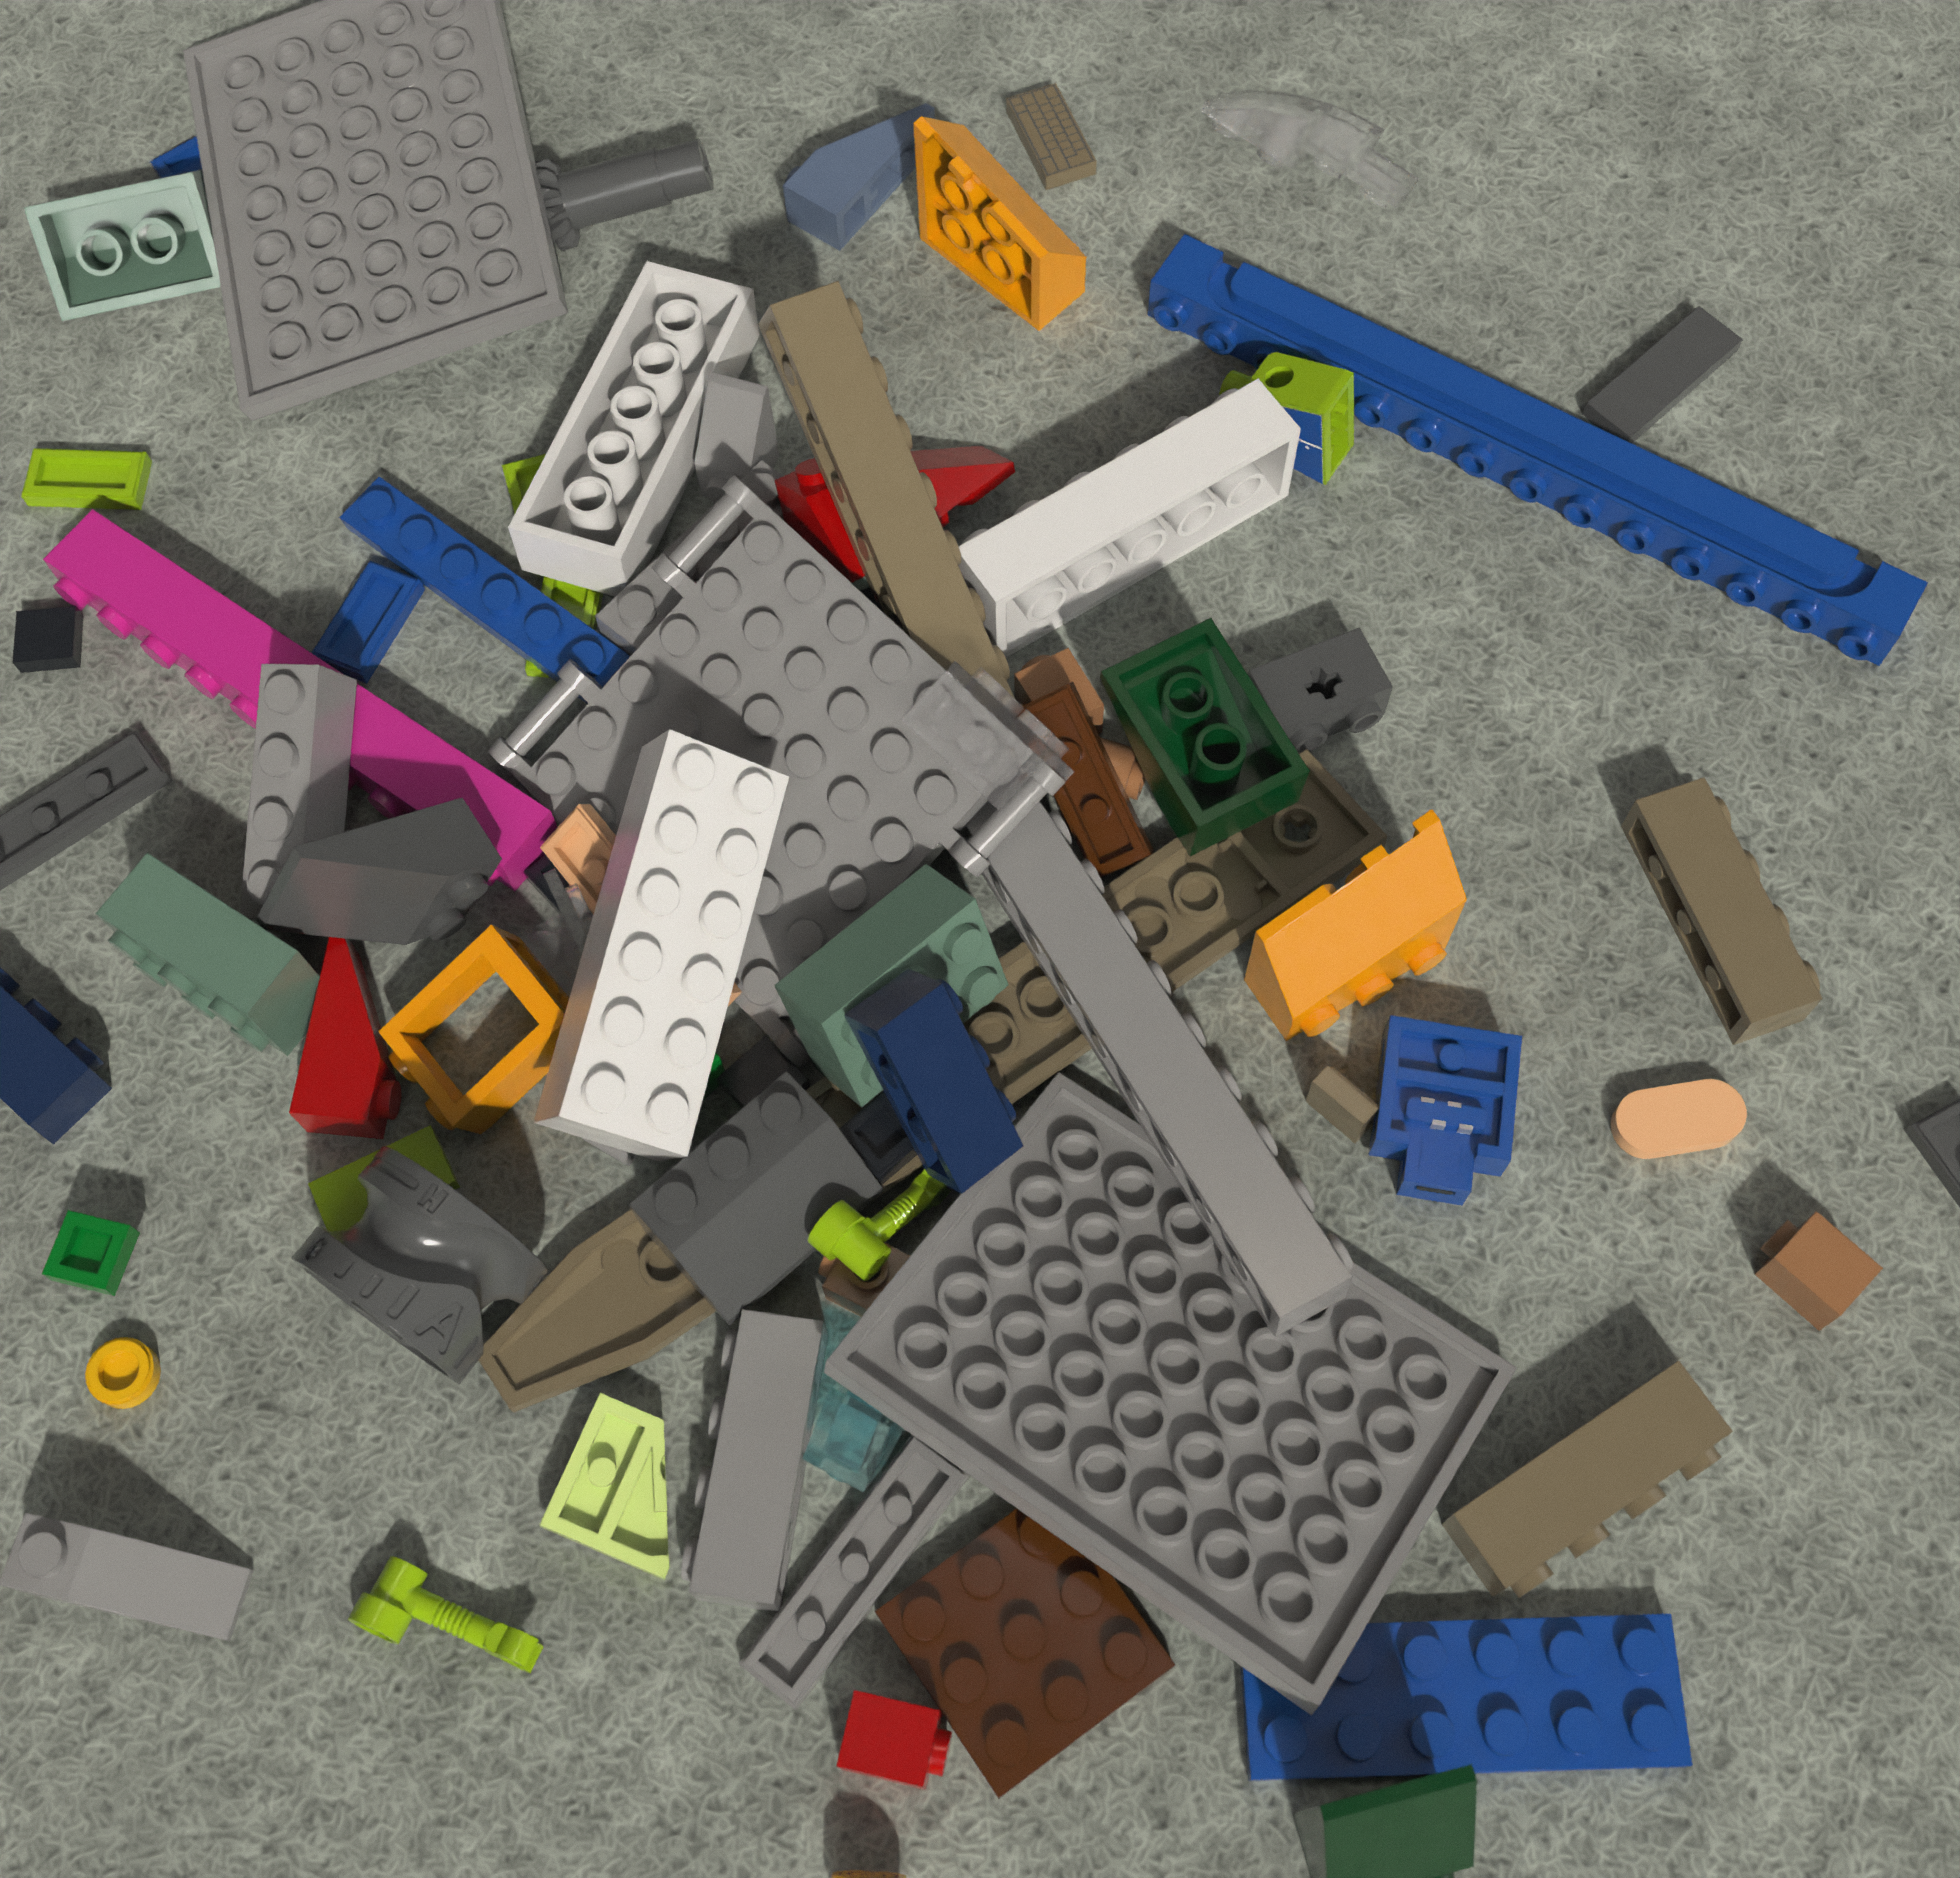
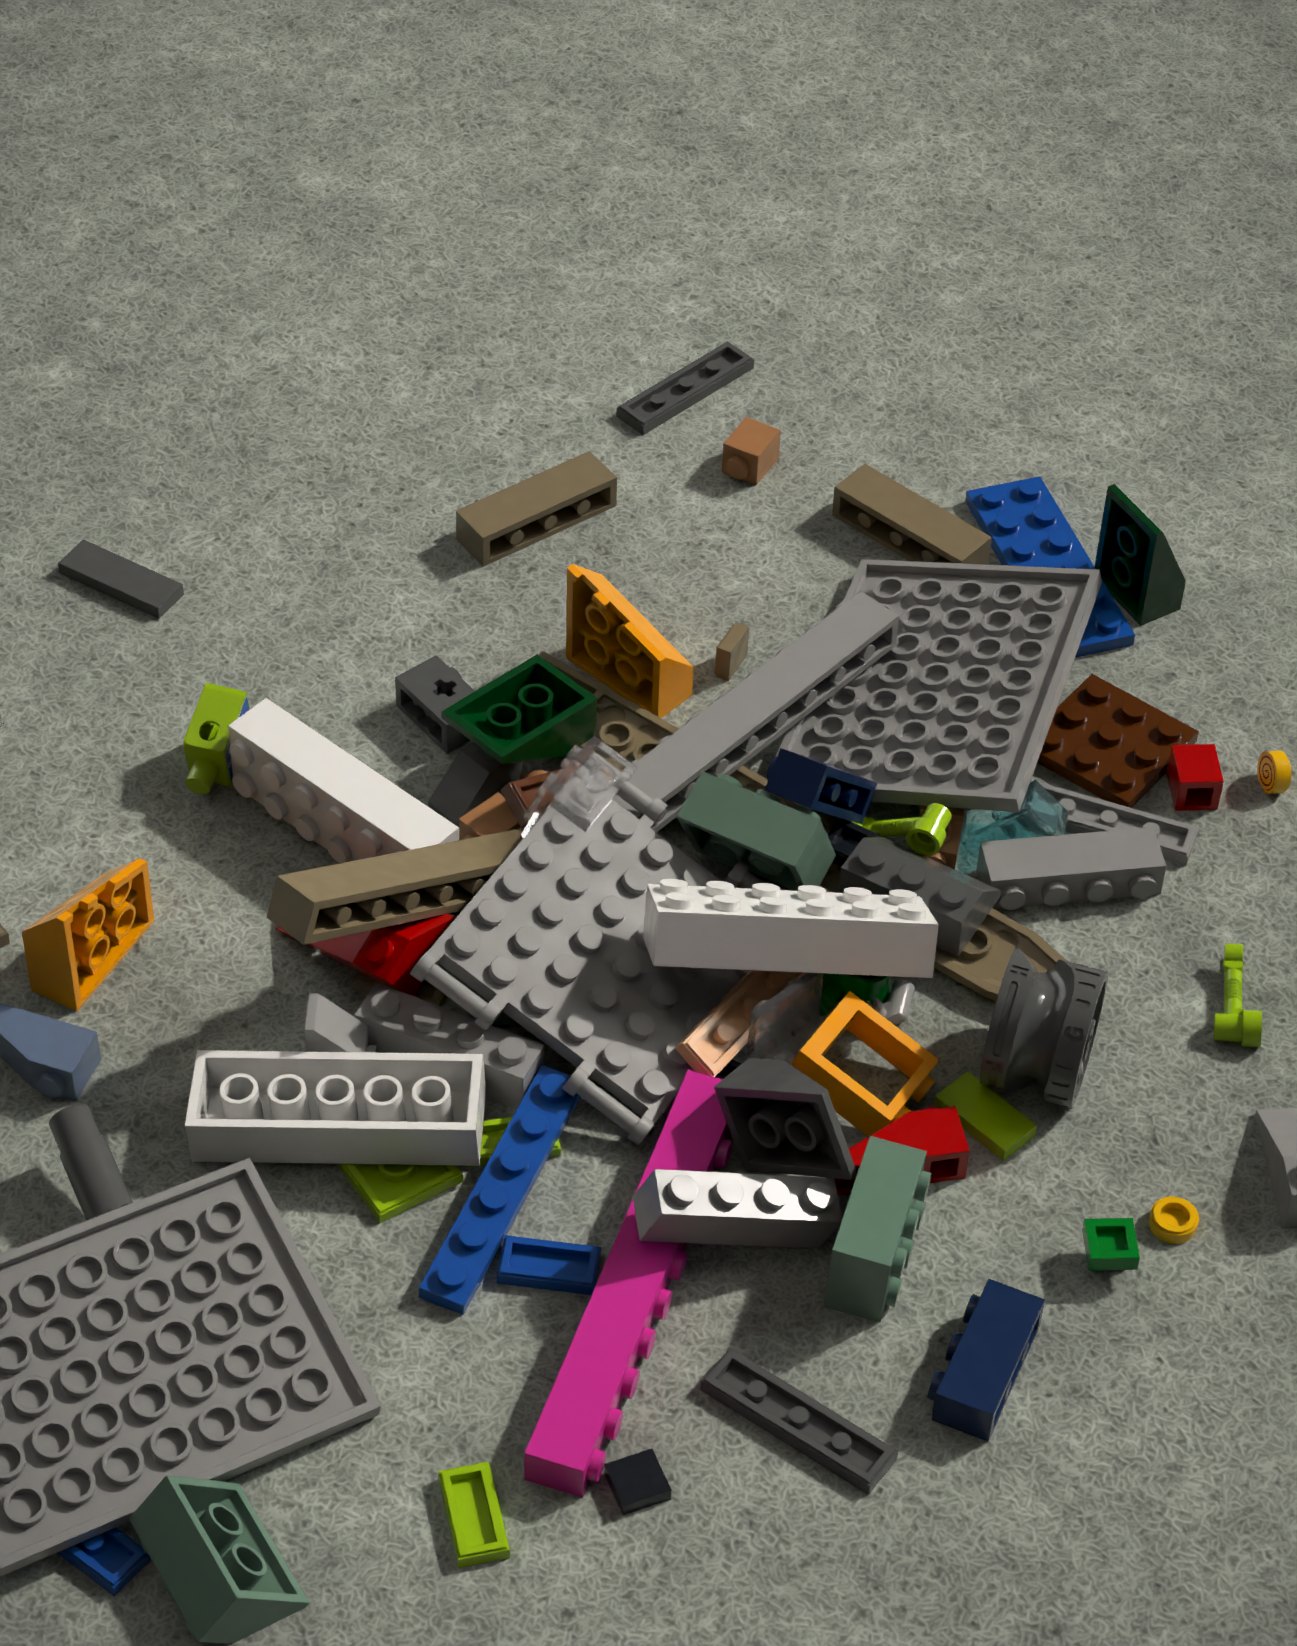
camera: 110 degrees left, 20 degrees down
yellowish green wing [539,1393,669,1580] -> none
blue brick [1148,234,1928,666] -> none
blue piece [1368,1015,1522,1206] -> none
light nougat tile [1611,1079,1747,1159] -> none

